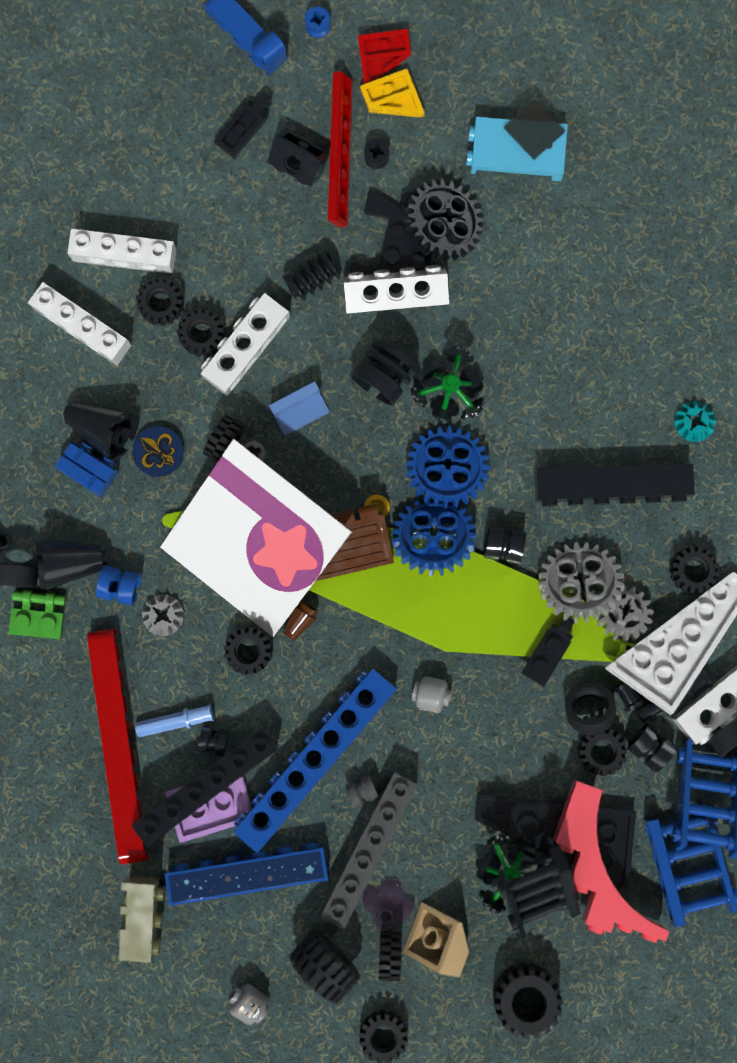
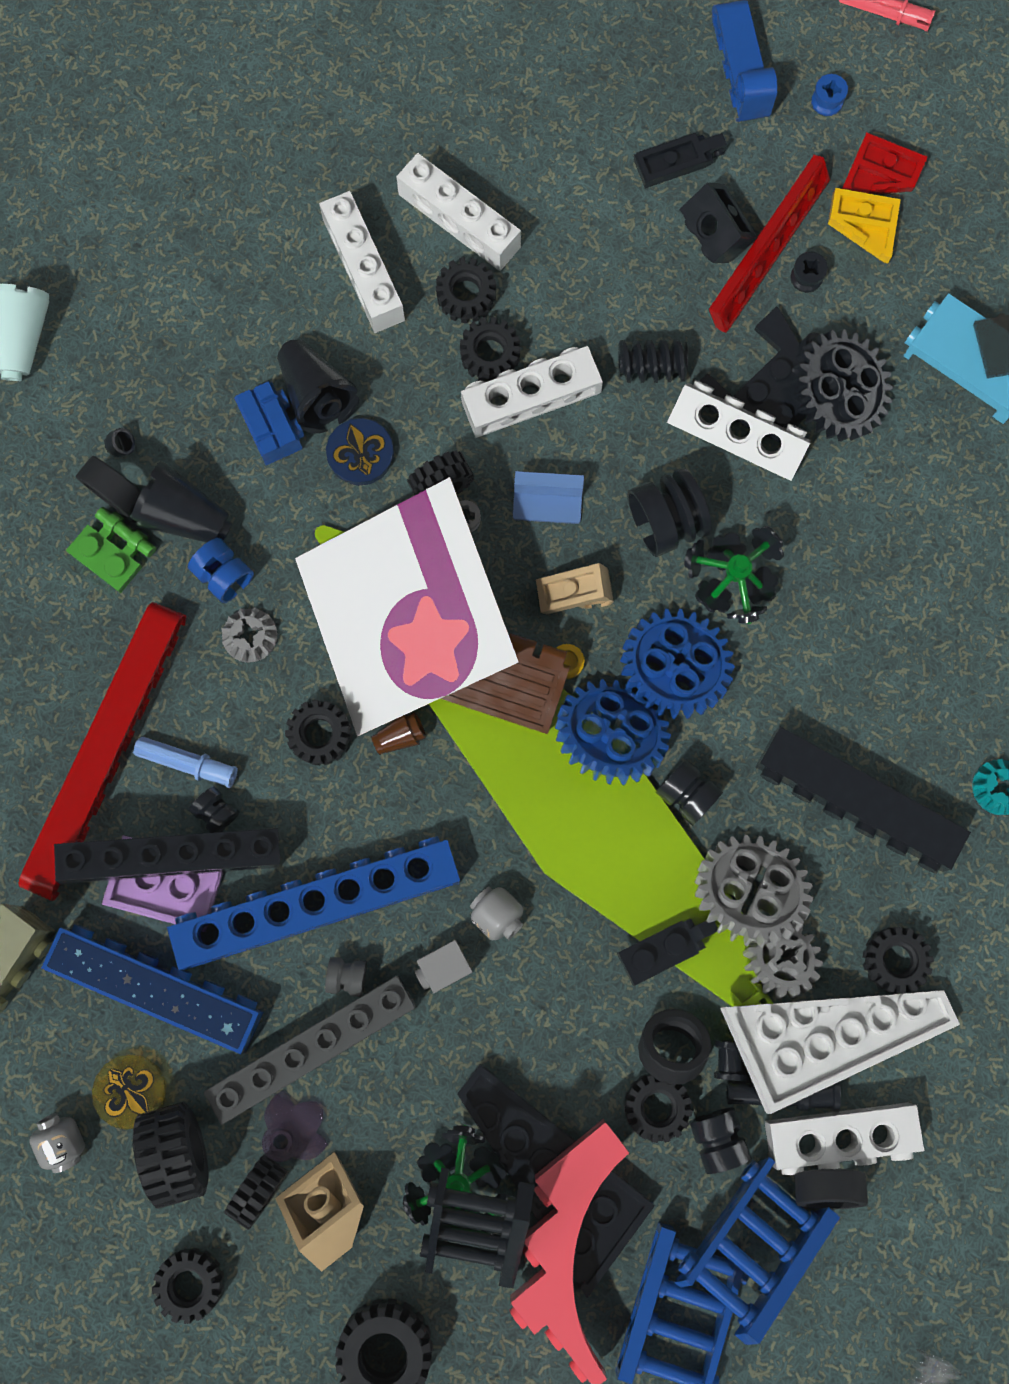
camera: 30 degrees right, 5 degrees down
none -> tile [92,1054,166,1130]
none -> light grey brick [415,940,473,994]
none -> tan plate [536,563,614,615]

